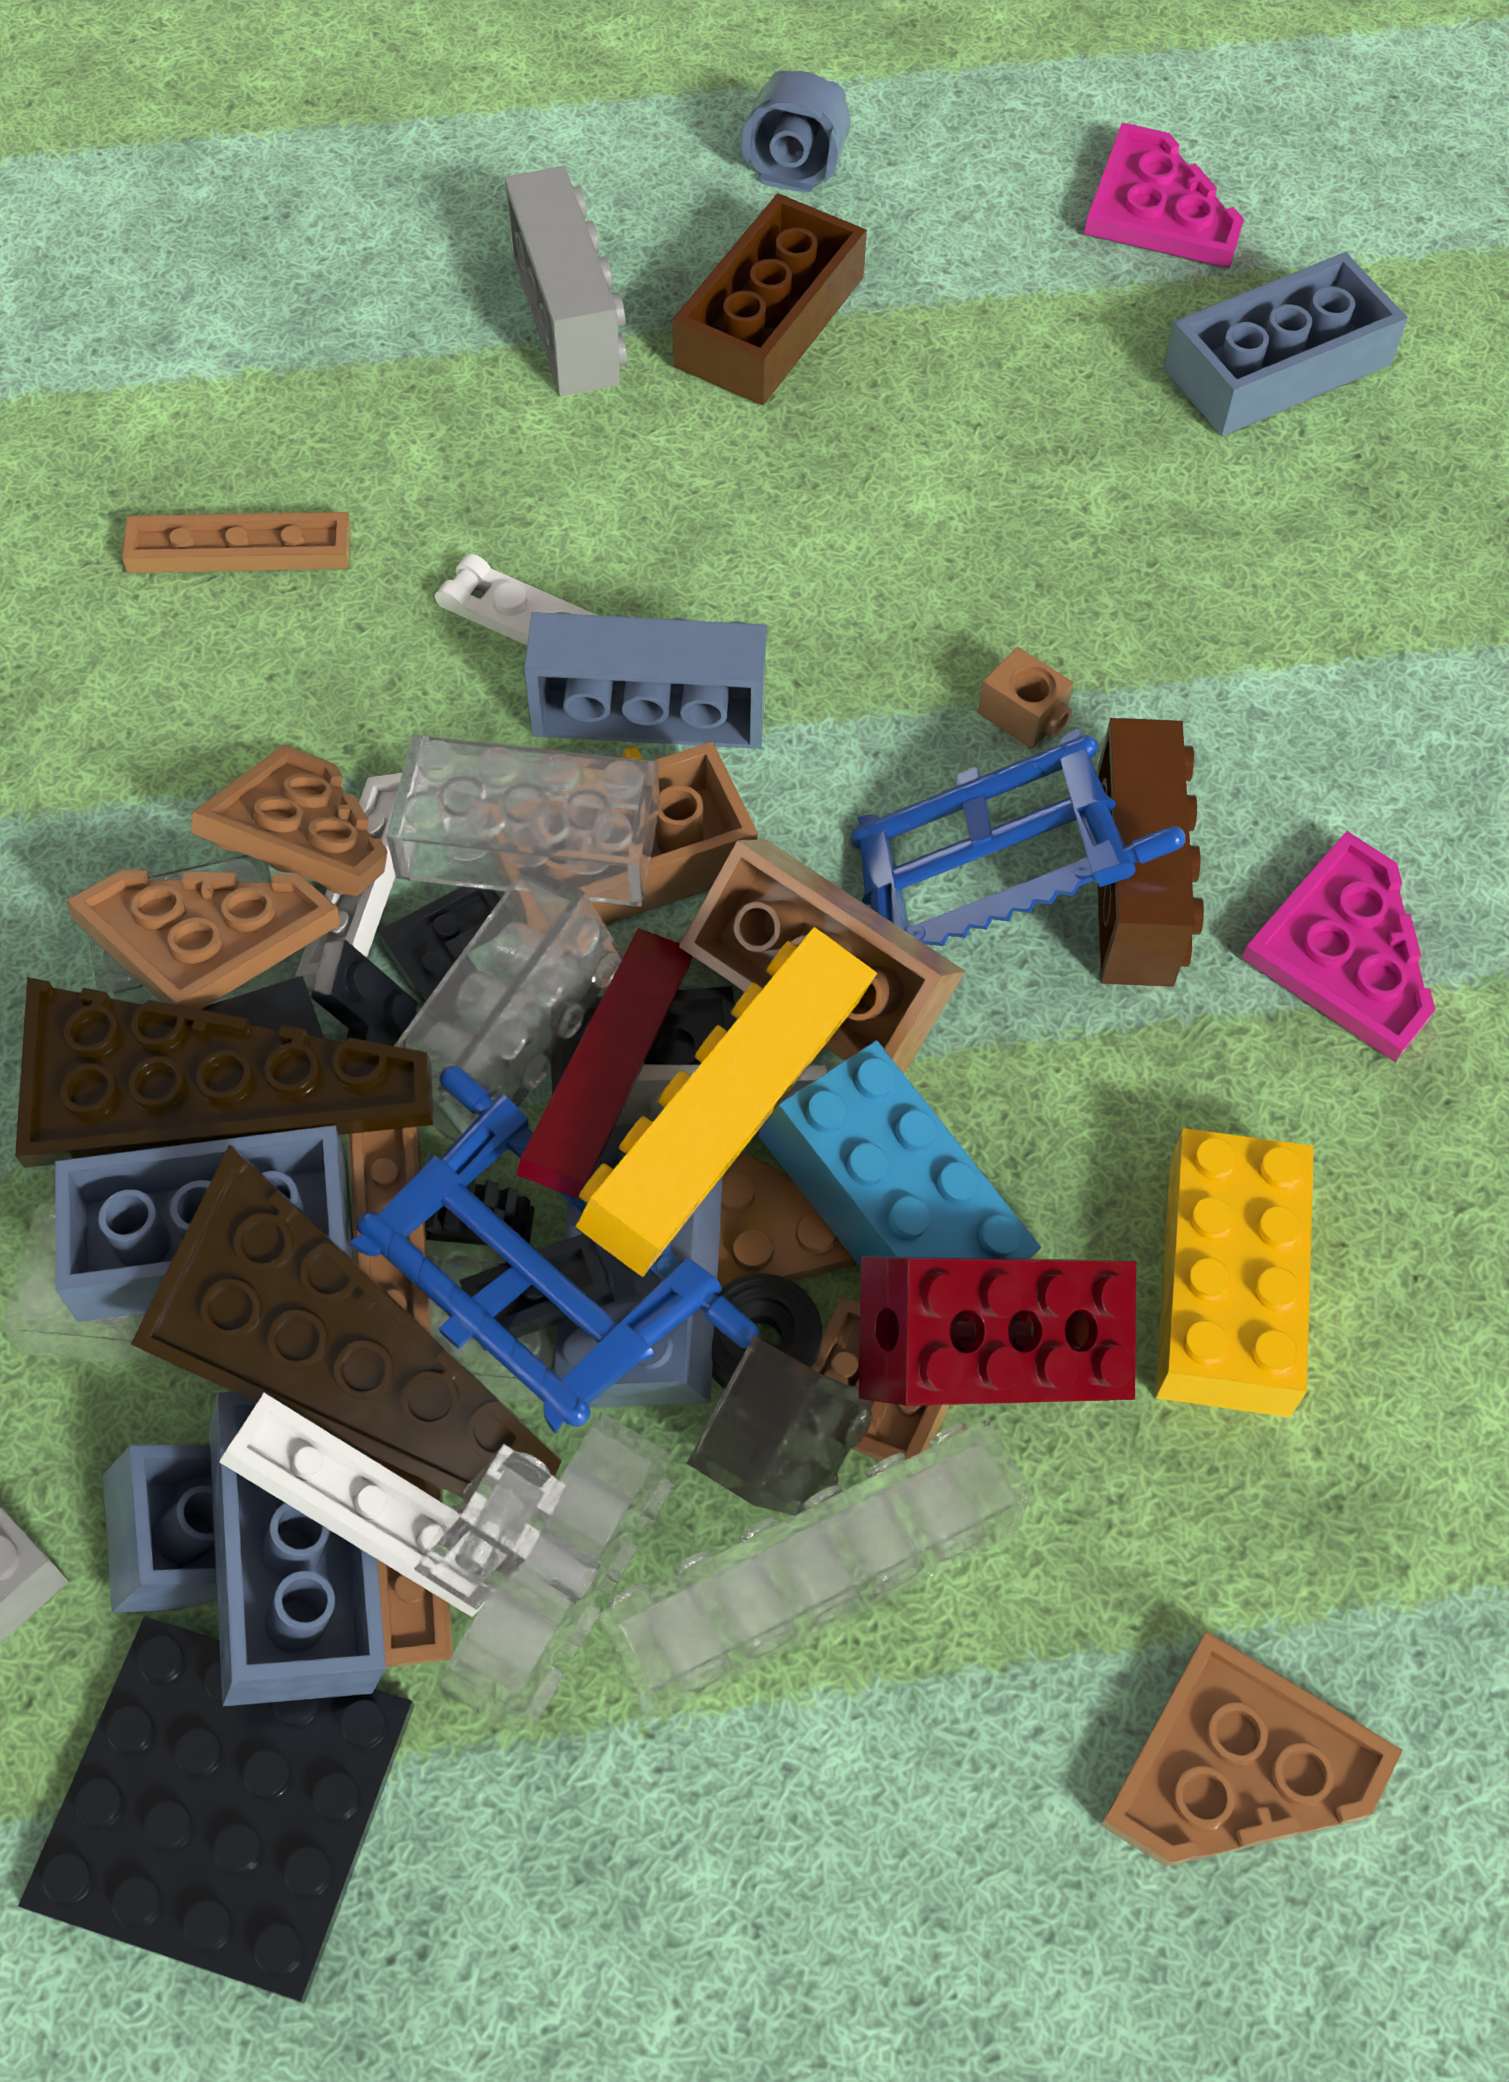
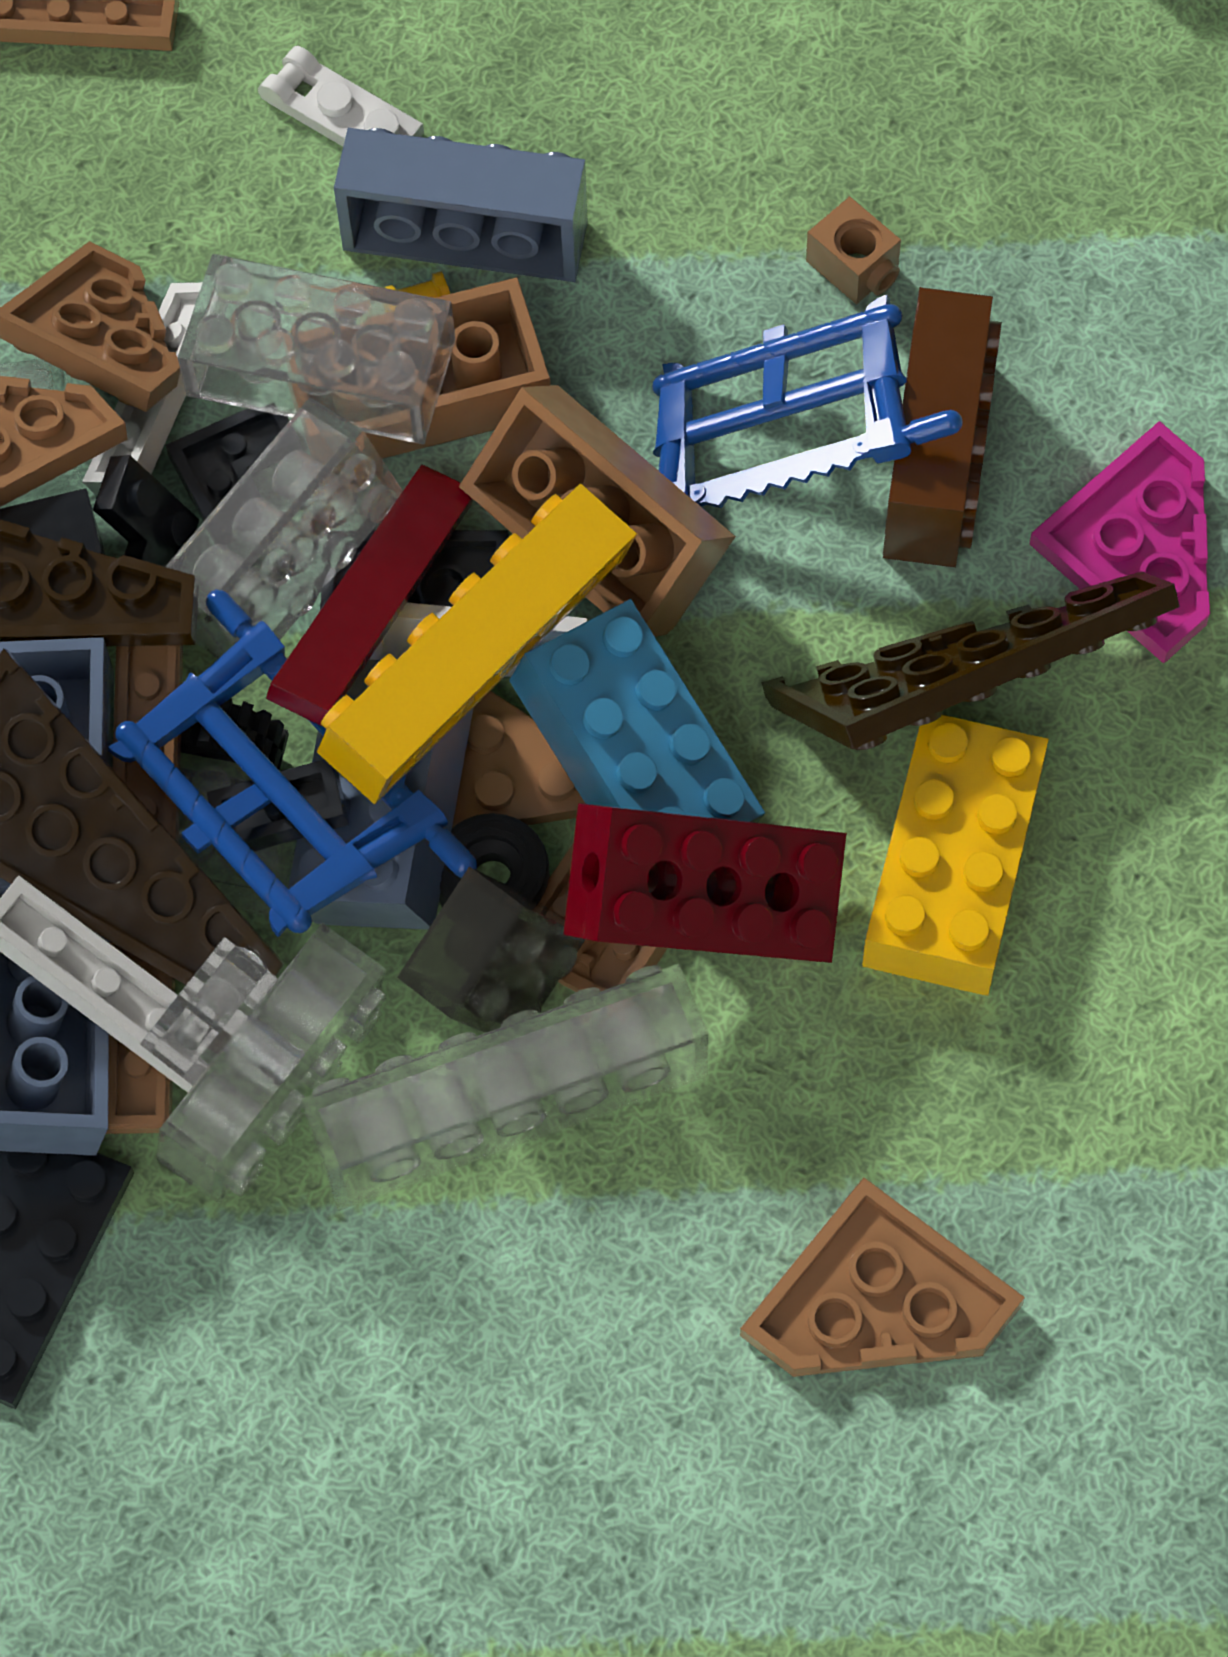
camera: 10 degrees right, 5 degrees up
none -> dark brown wing [761,571,1180,750]

